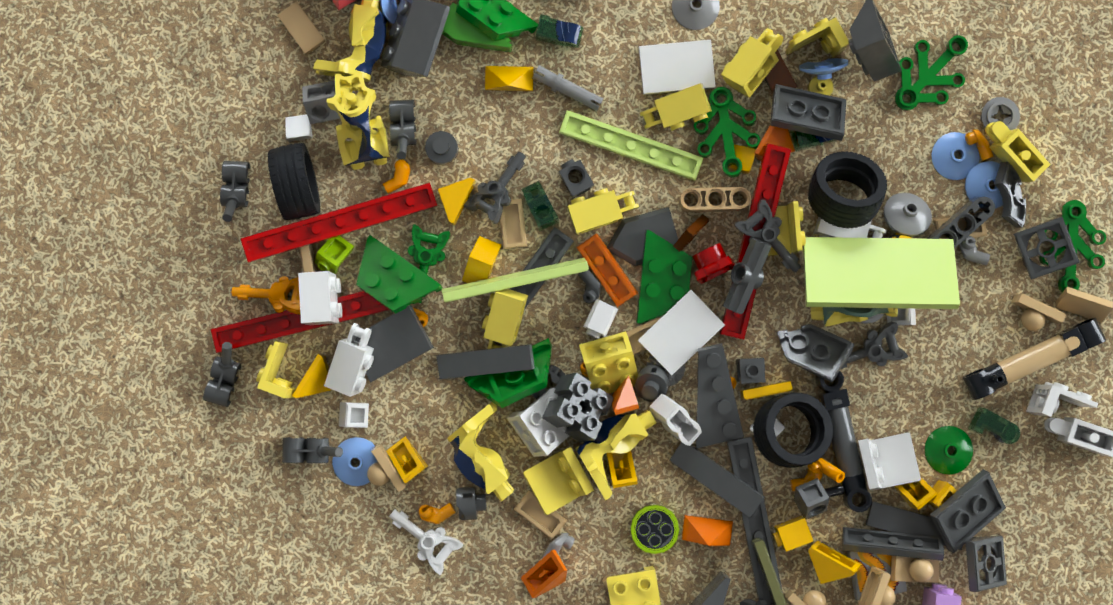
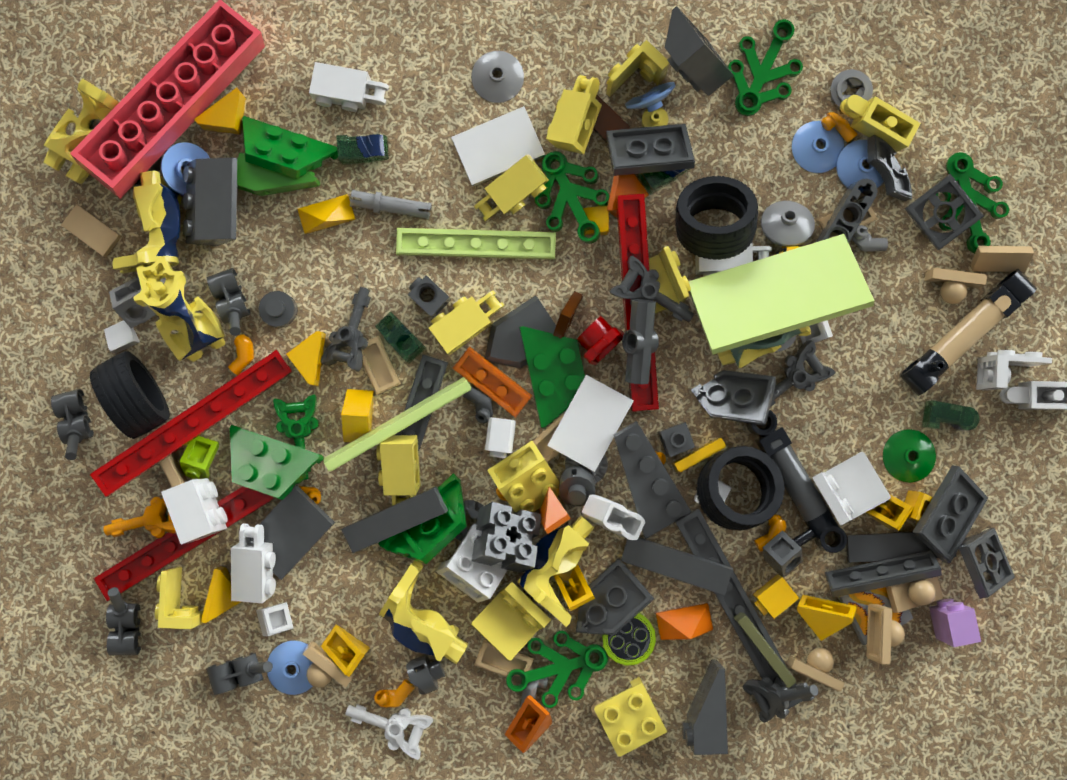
camera: 15 degrees left, 0 degrees up
tan beam [678,187,751,212] -> none
light orange arm [808,458,845,483] -> none
none -> green plant [506,630,608,708]
none -> dark grey tile [576,558,654,635]

